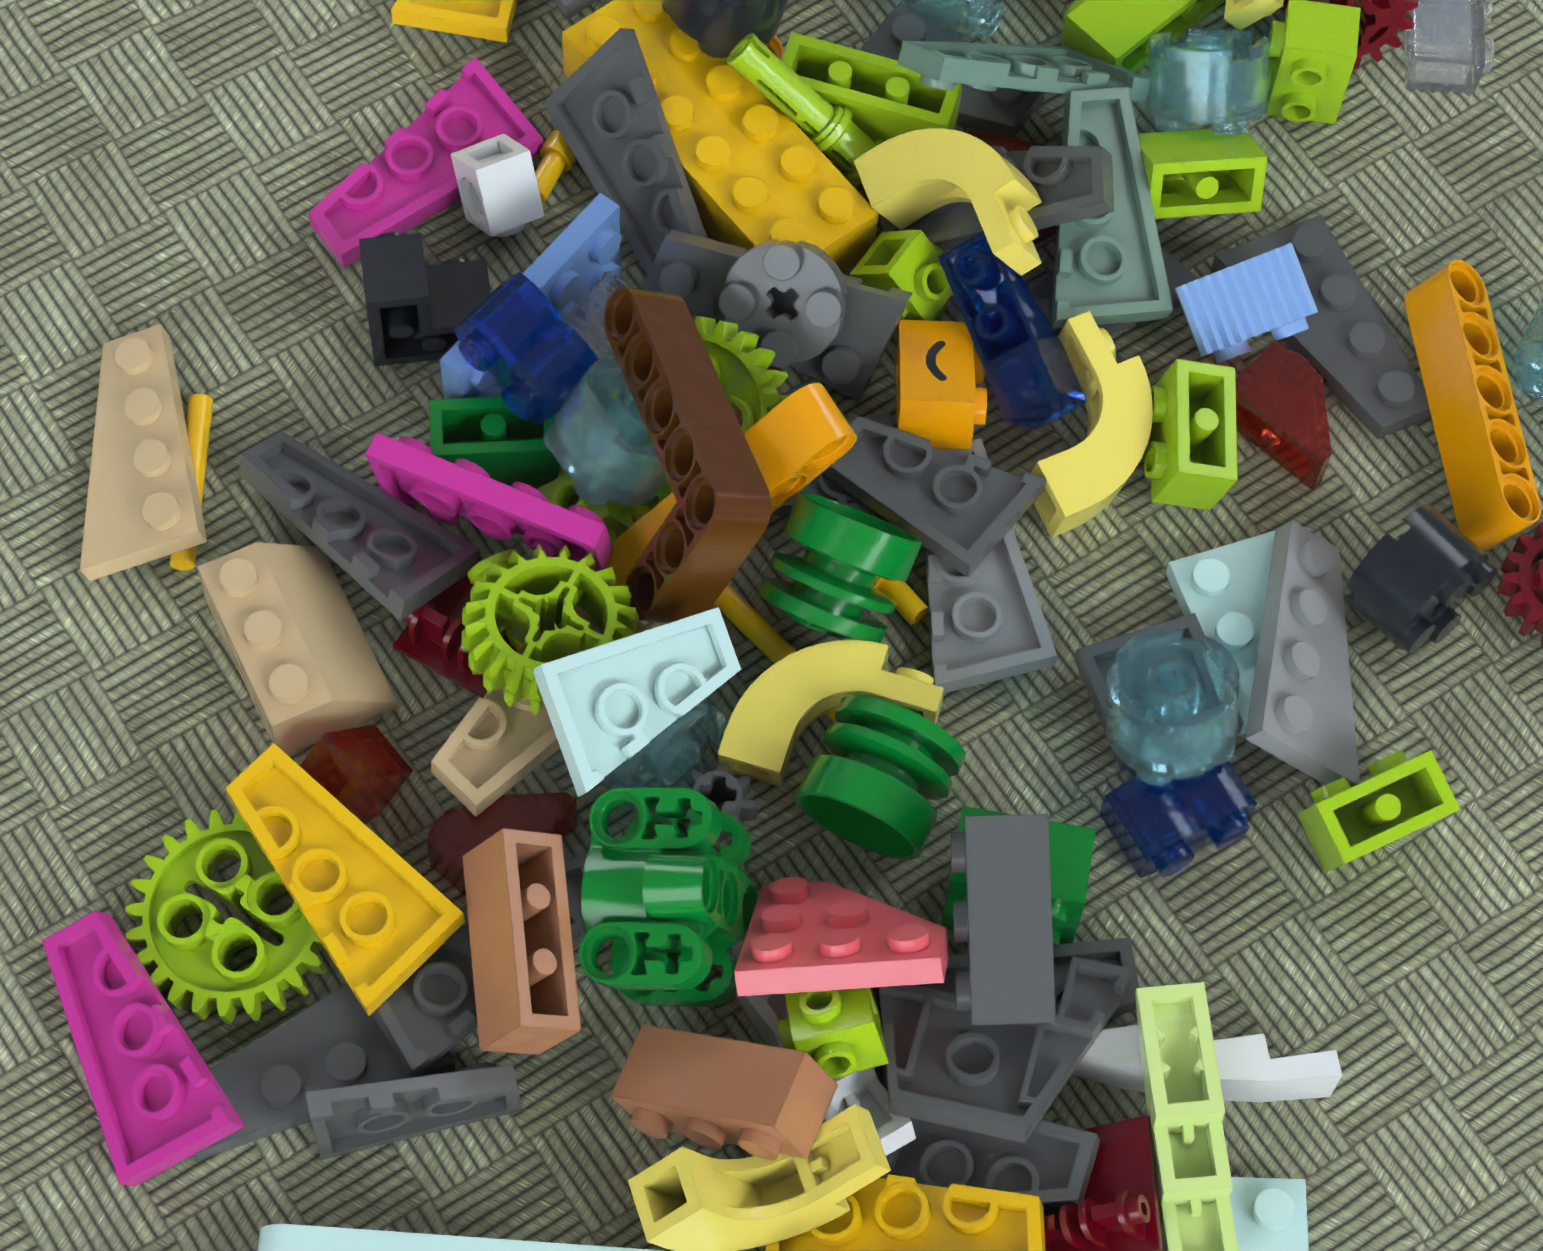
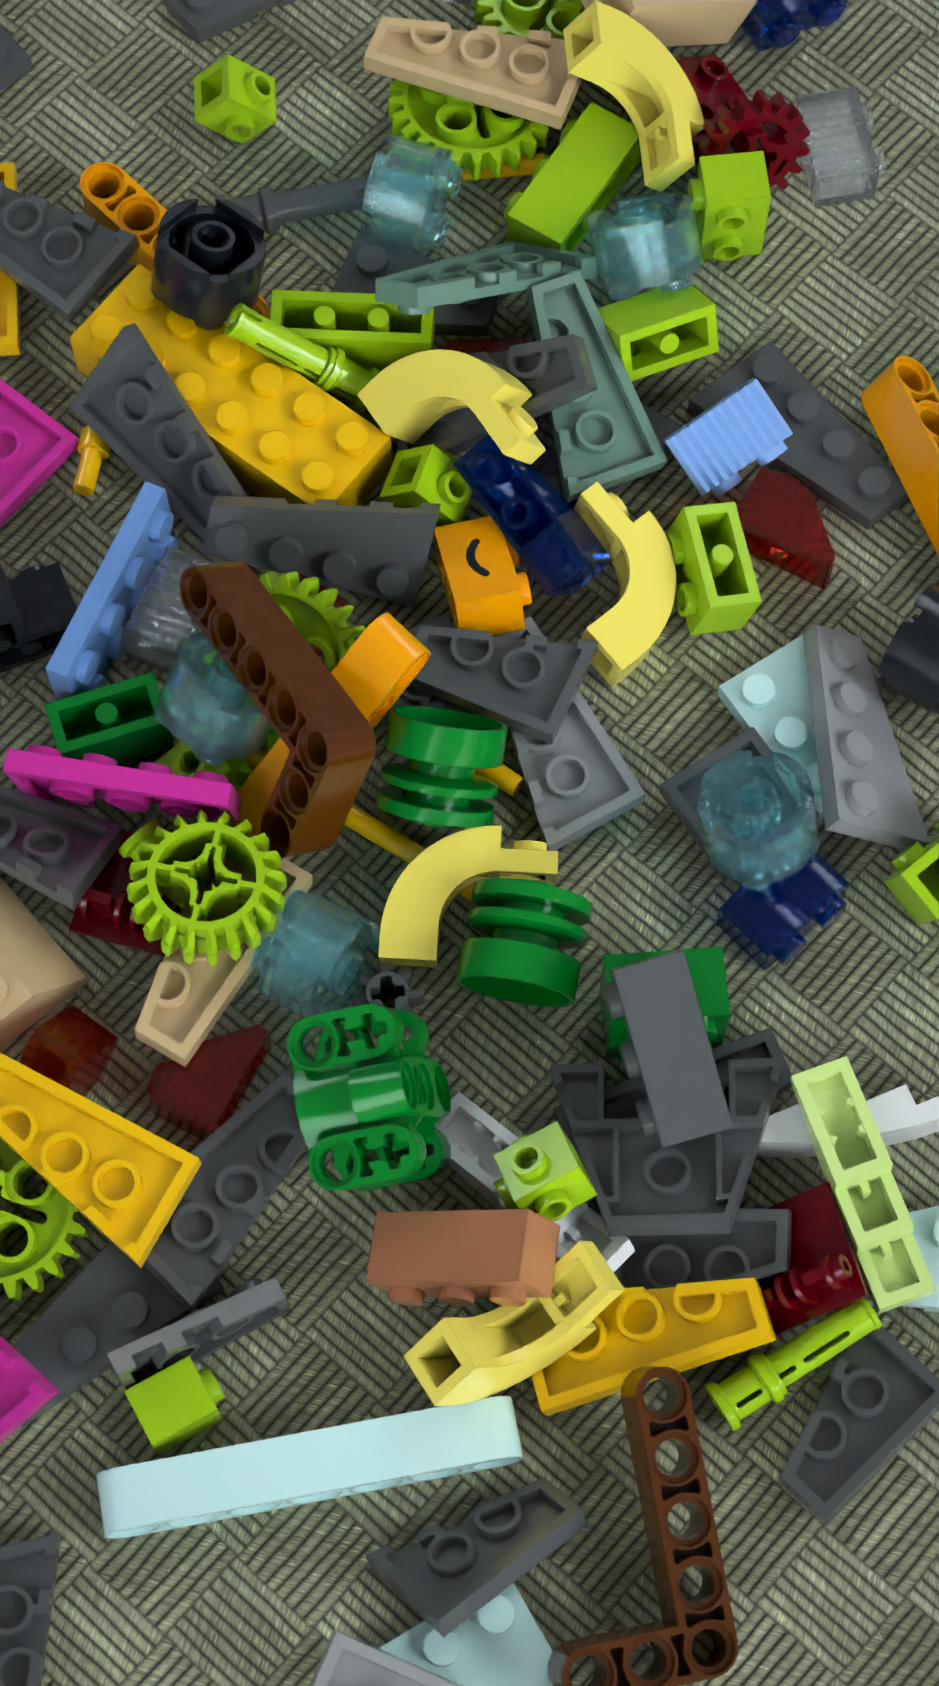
camera: 10 degrees left, 5 degrees up
white brick [451,134,545,237] -> none
clear blue brick [453,272,604,424] -> none
nougat brick [462,828,581,1055] -> none
light aqua wing [533,607,741,797] -> none
dark grey plate [719,239,847,368] -> none
coral plate [734,877,950,997] -> none
none -> lime brick [124,1355,225,1455]

